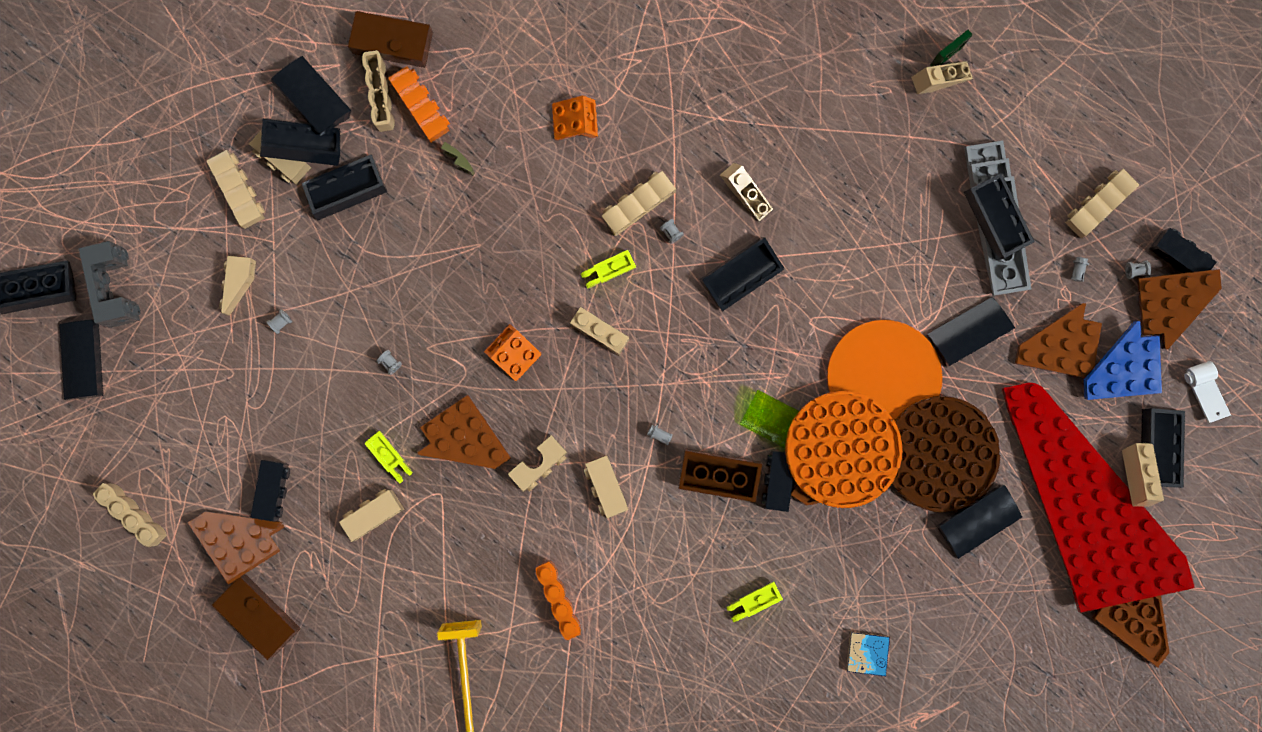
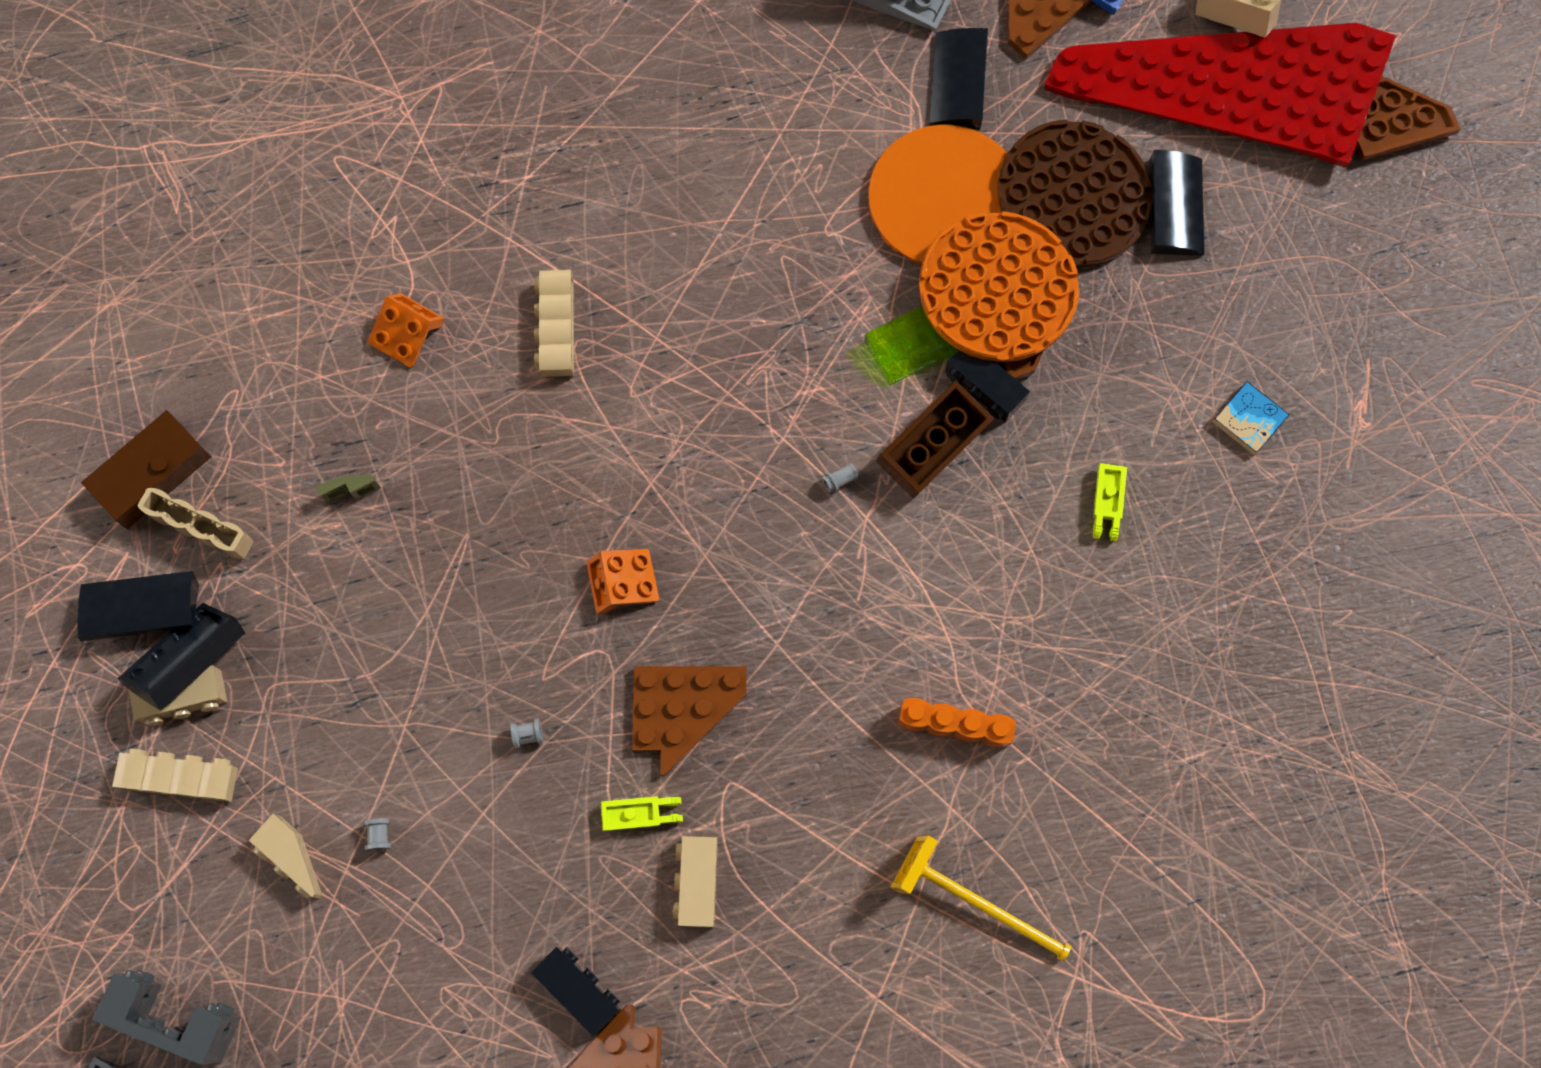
camera: 55 degrees left, 10 degrees down
black slope [302,154,388,221] -> none
orange brick [388,66,450,143] -> none
tan arch [508,435,567,492] -> none
tan arch [570,307,629,356] -> none
neon yellow hinge [581,250,636,288] -> none
tan brick [584,456,629,518] -> none
light grey bush [660,219,684,244] -> none
black slope [699,237,785,312] -> none
tan slope [720,163,773,221] -> none

